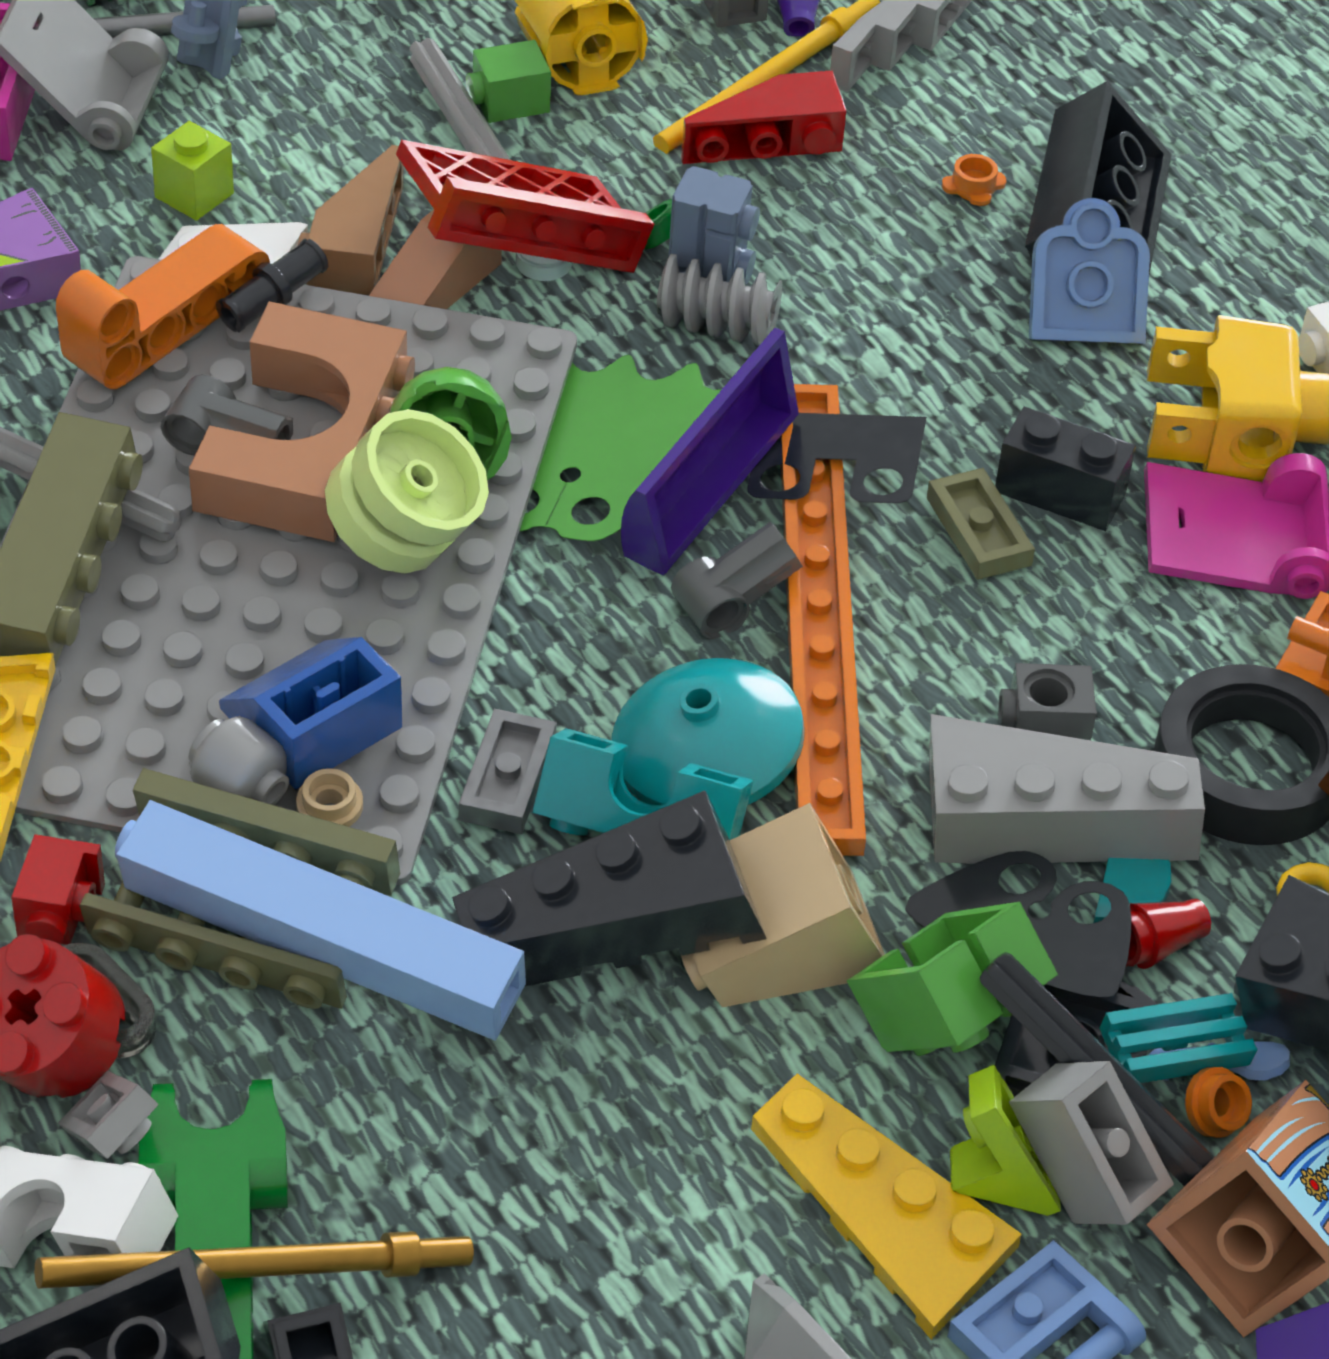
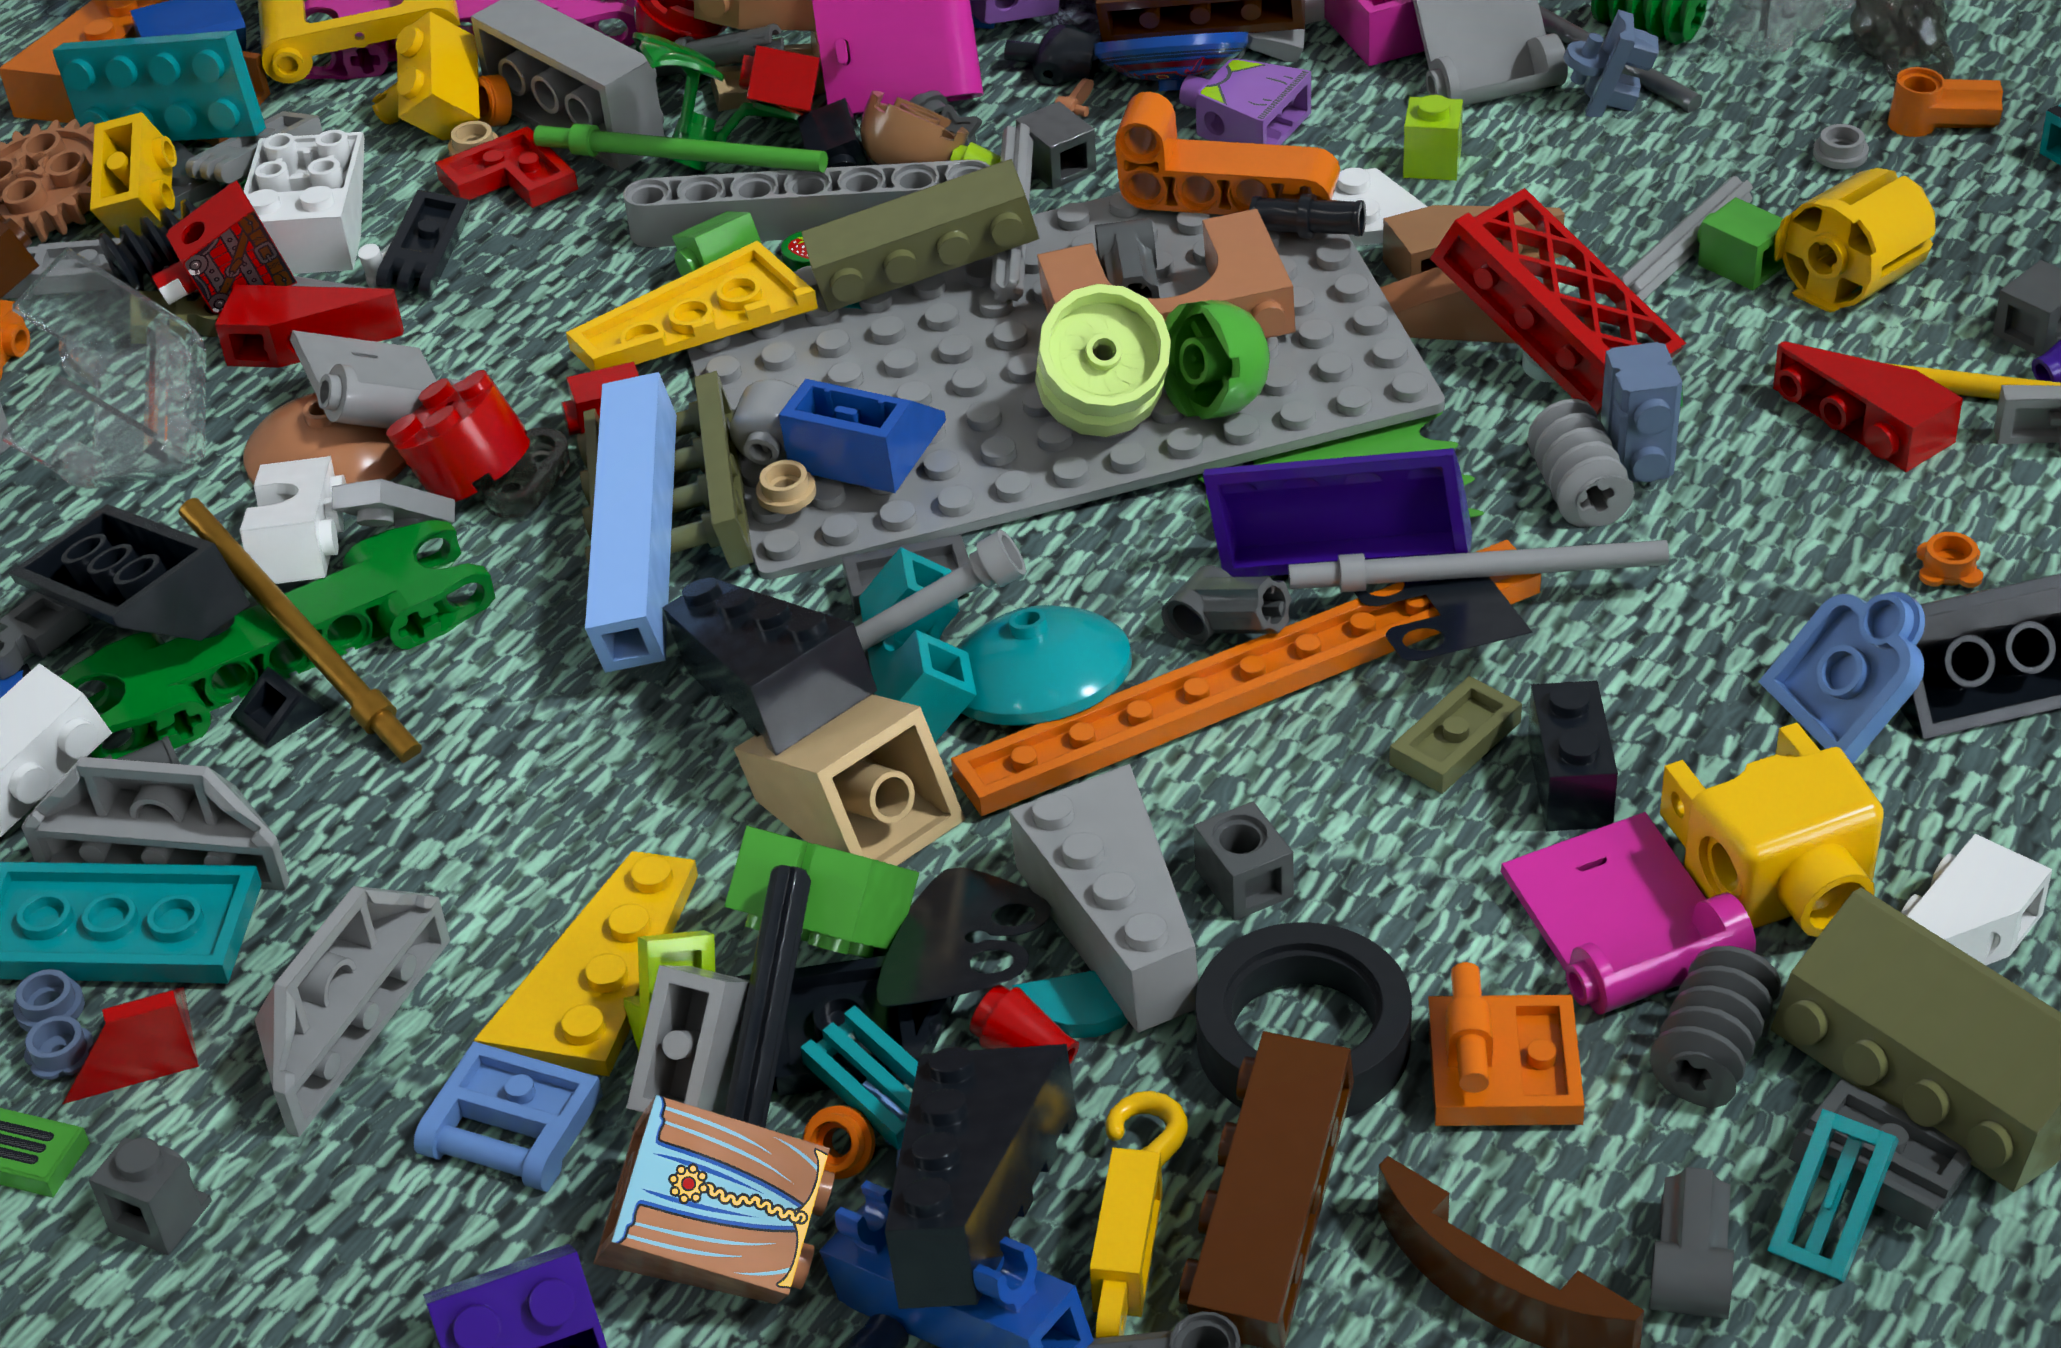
camera: 70 degrees right, 5 degrees down
none -> light grey piece [855,529,1026,651]
none -> light grey bar [1288,540,1669,593]

